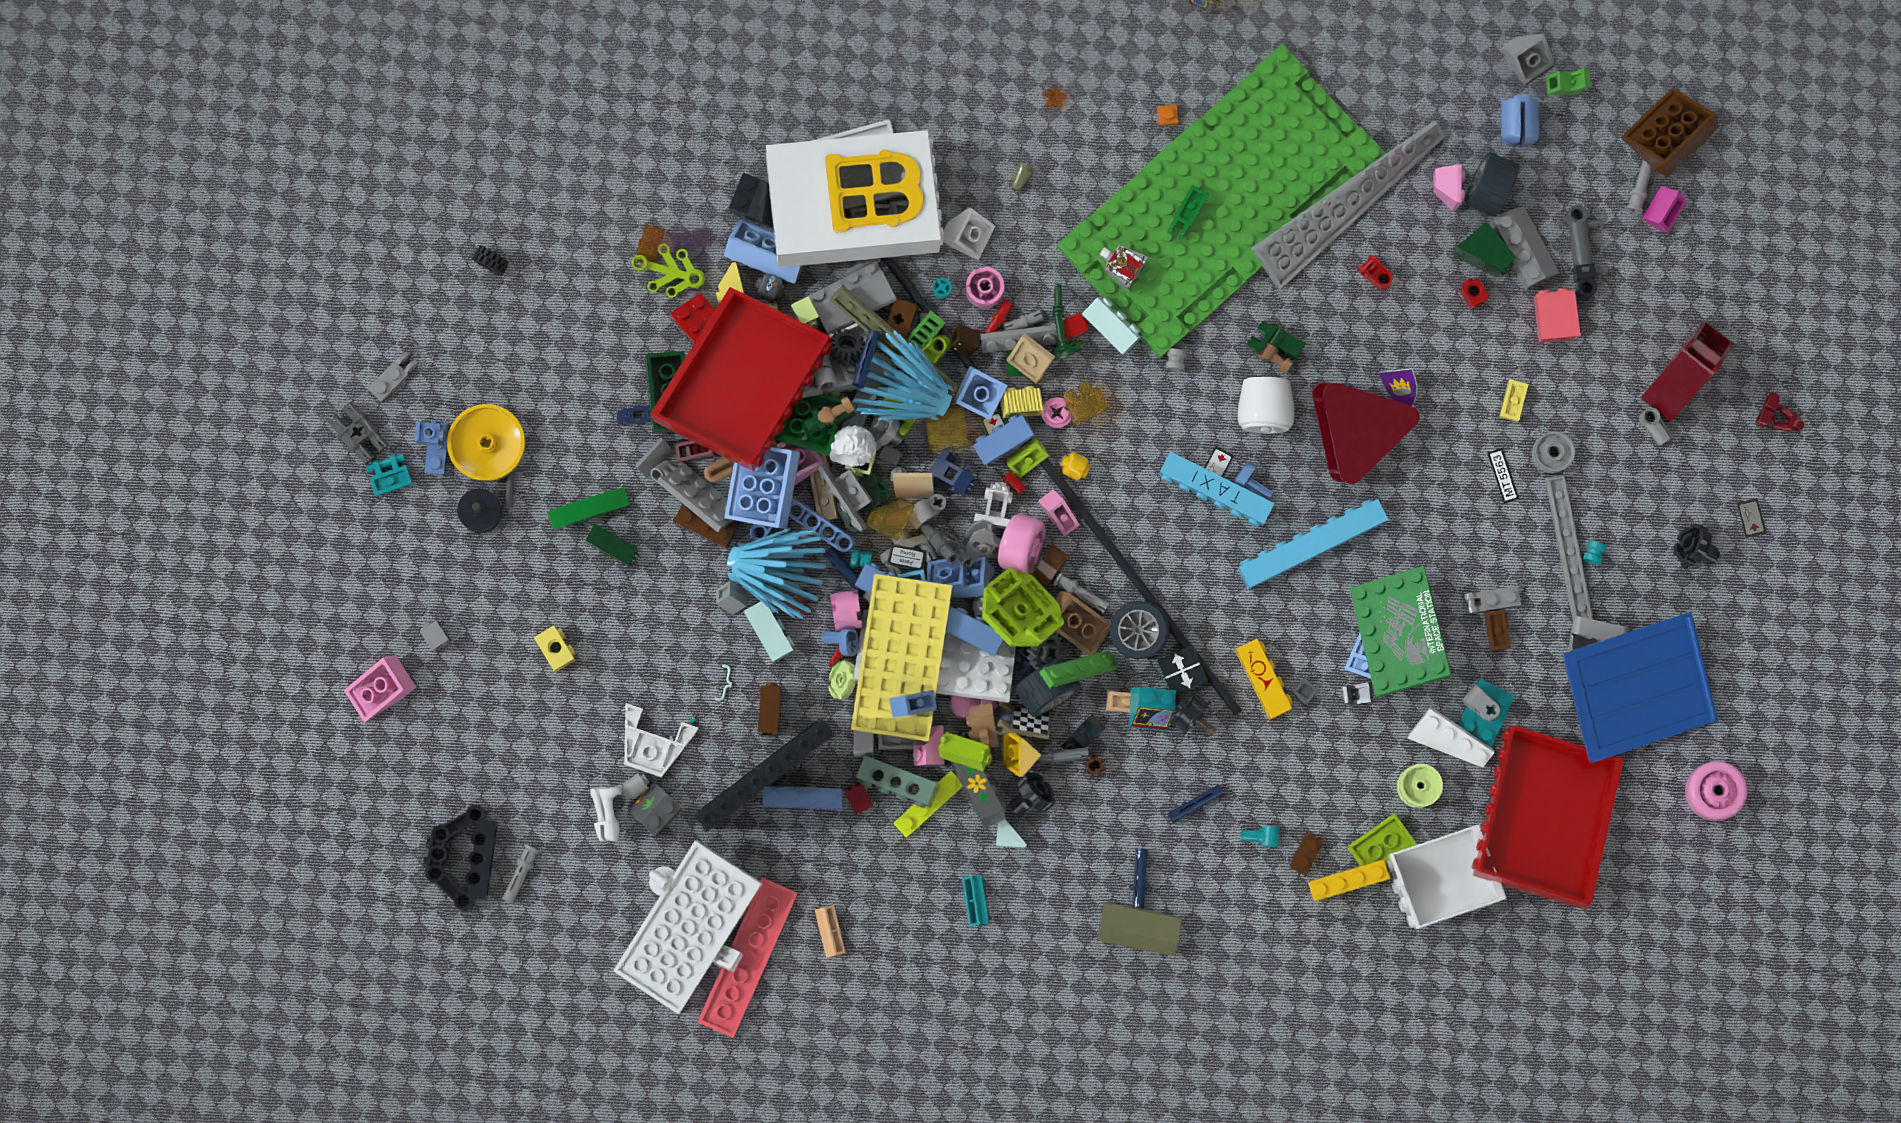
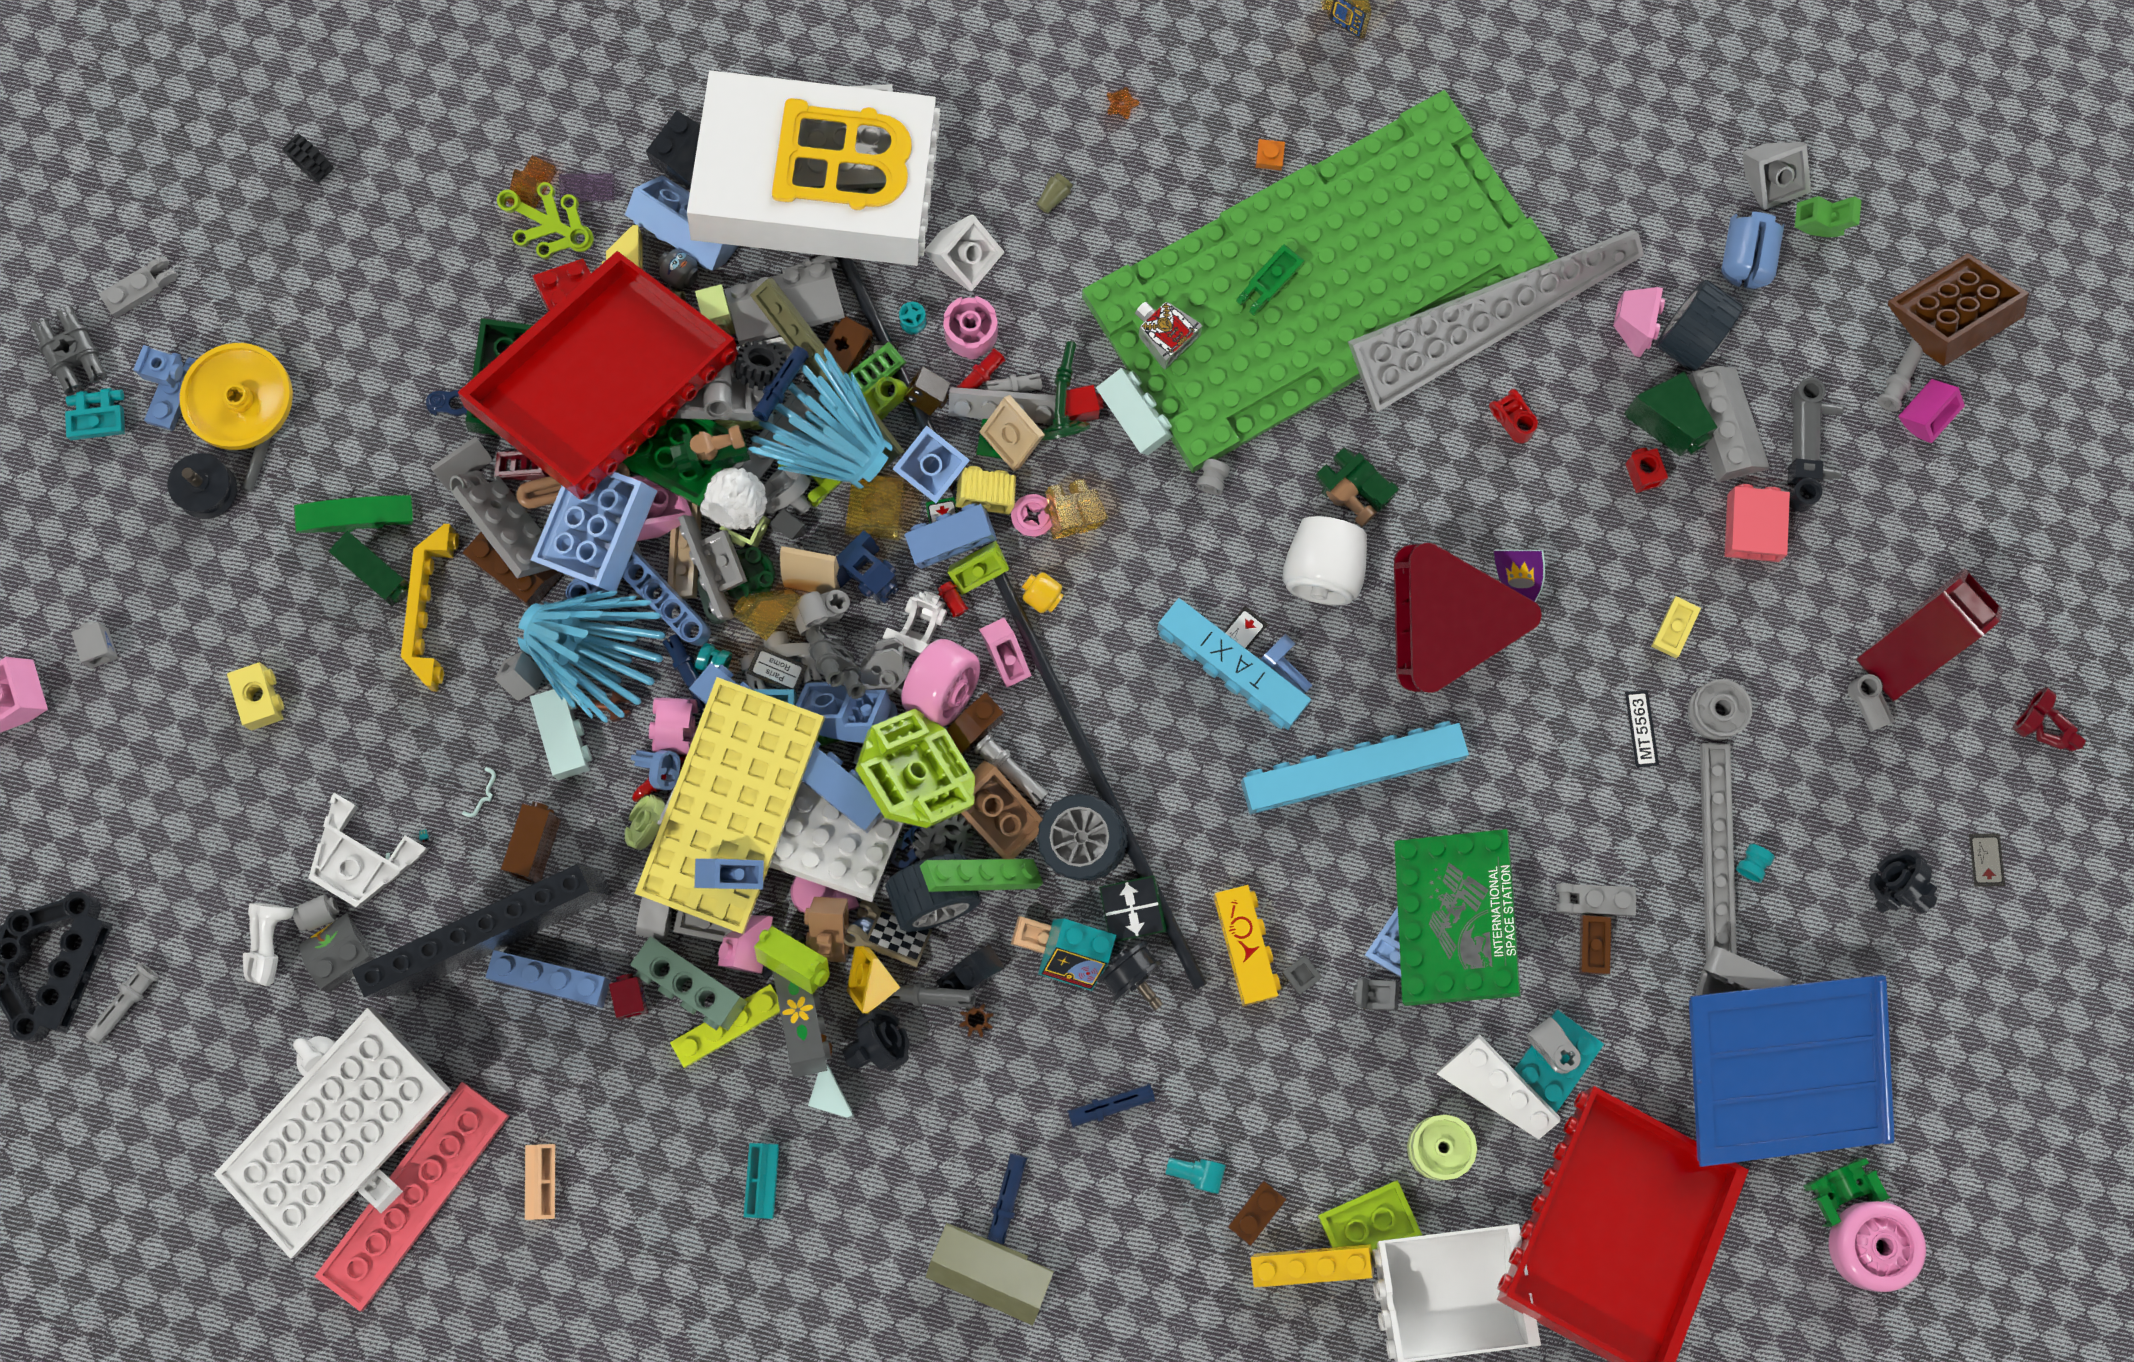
camera: 10 degrees right, 5 degrees down
none -> yellow slope [401,524,459,692]
none -> green piece [1803,1158,1891,1227]

